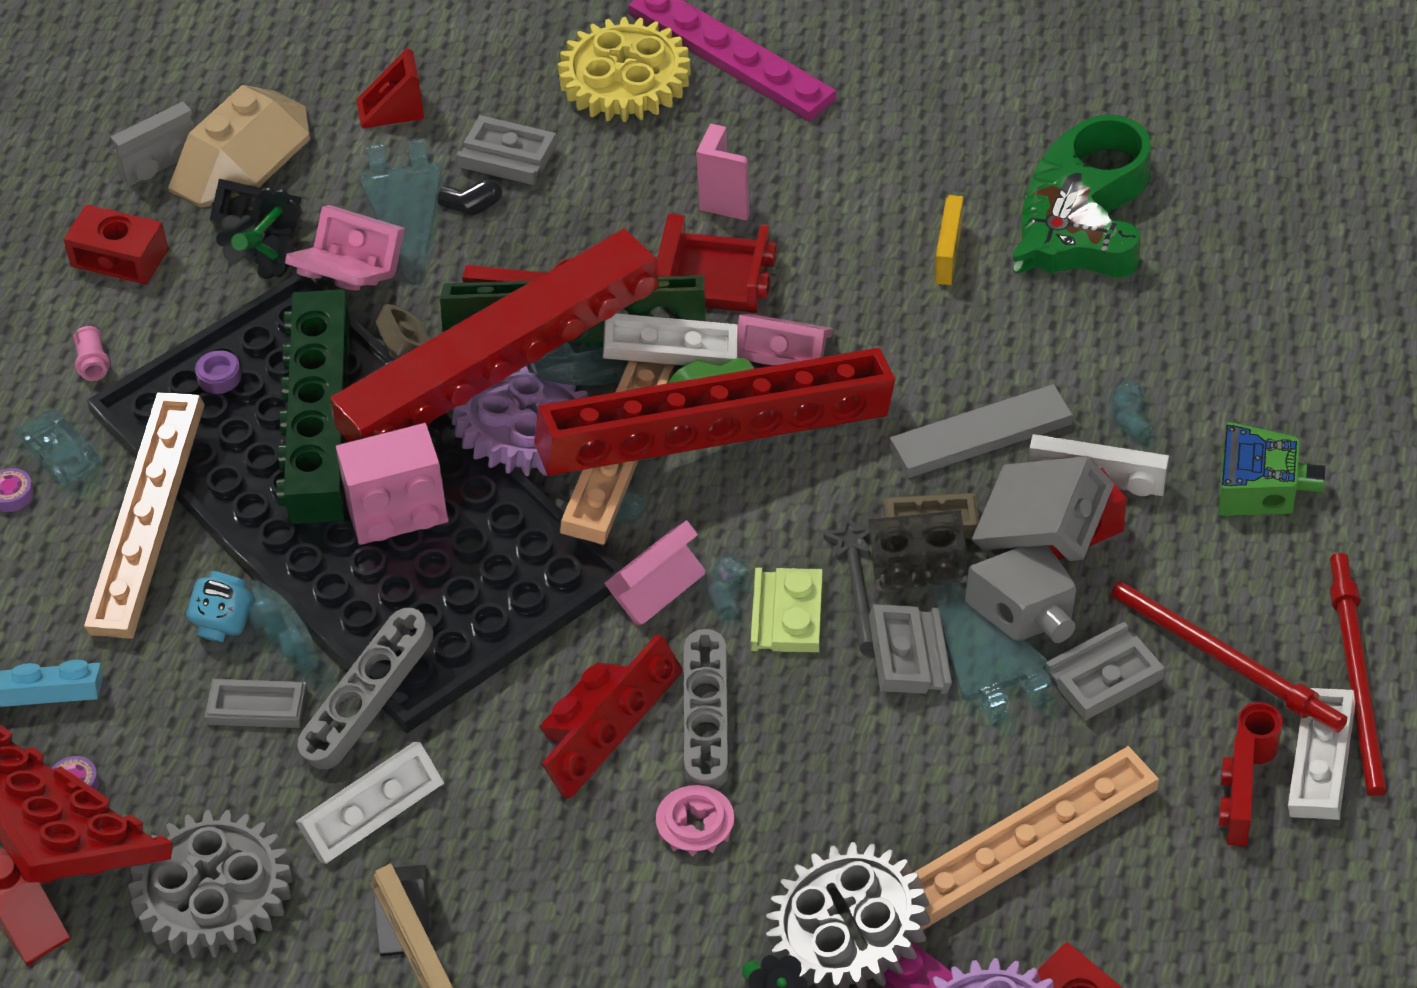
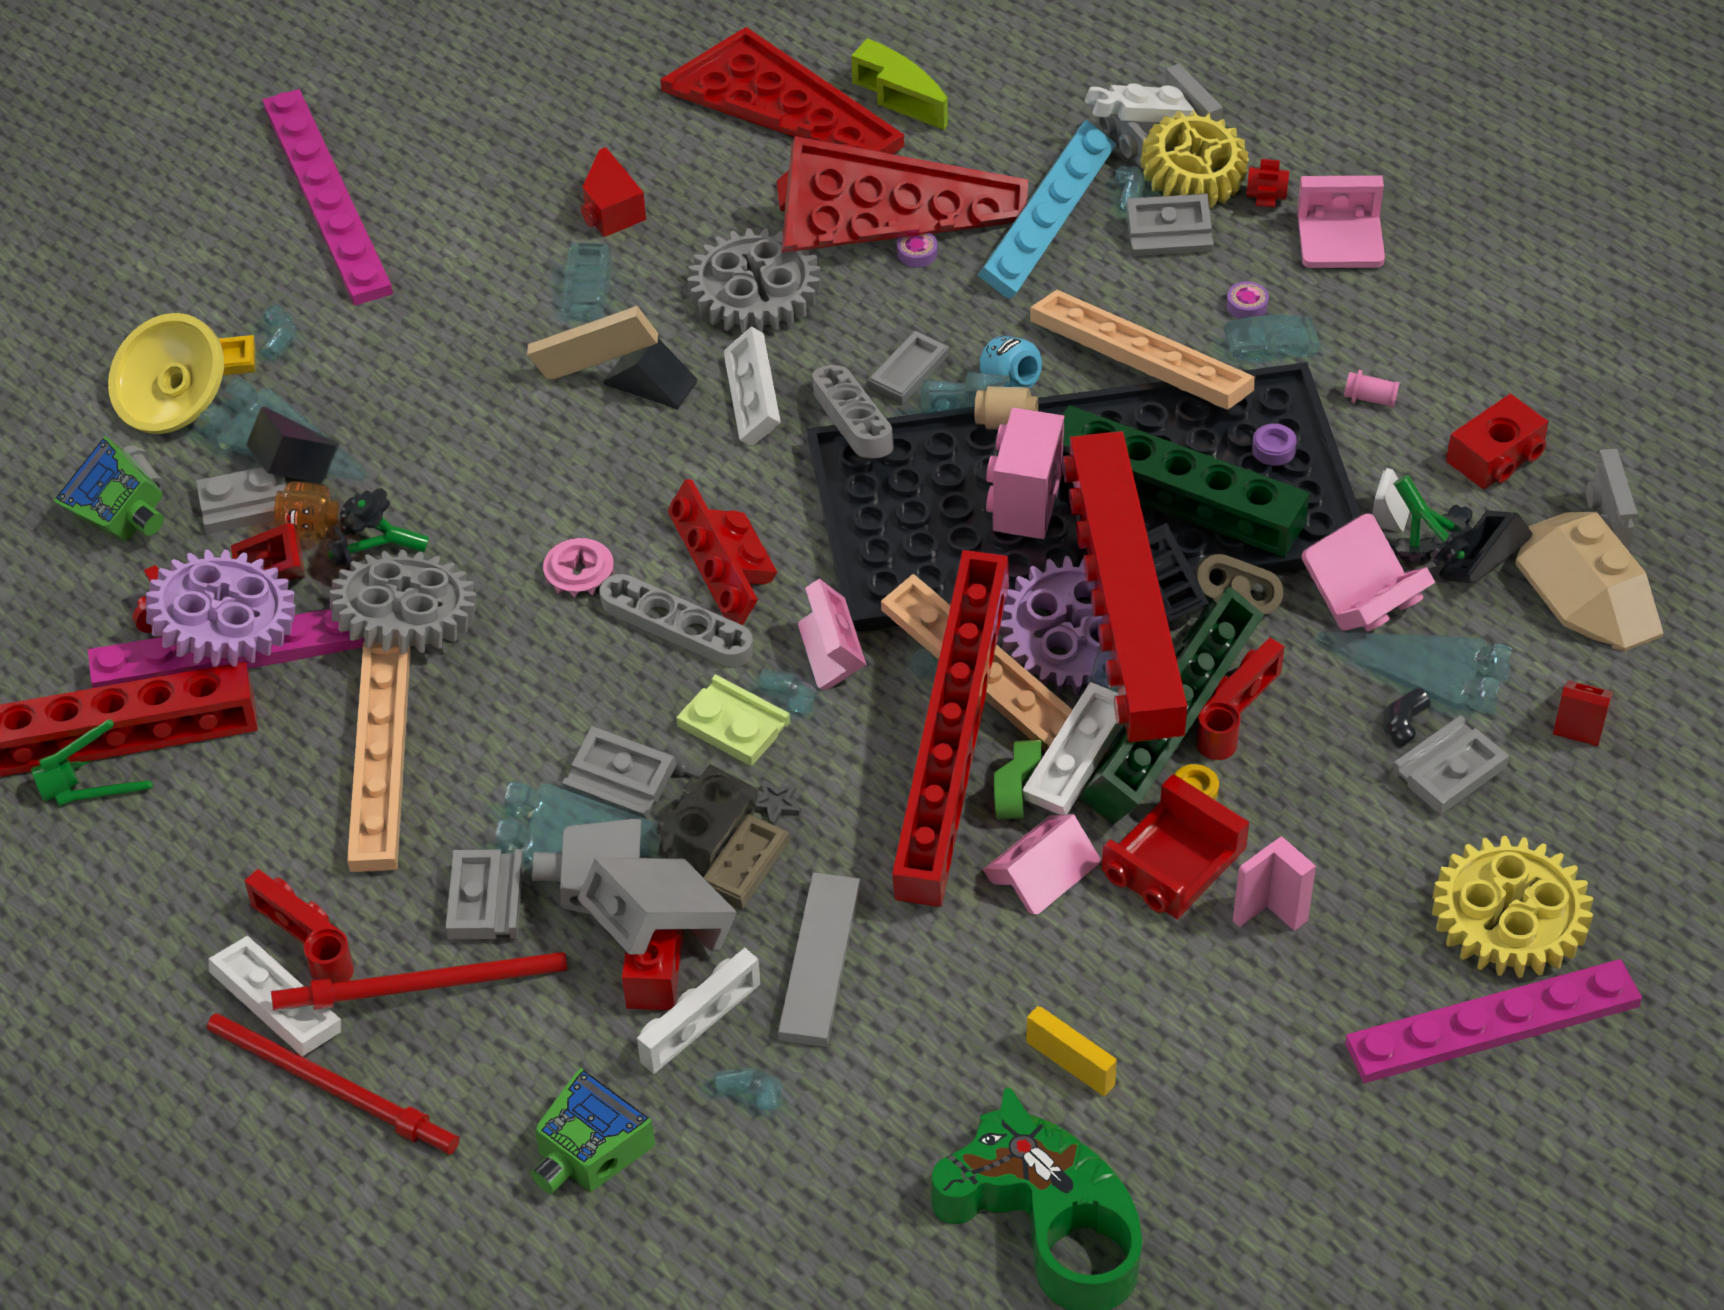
camera: 120 degrees right, 0 degrees up
none -> tan brick [975,386,1038,430]
none -> white slope [1372,468,1410,532]

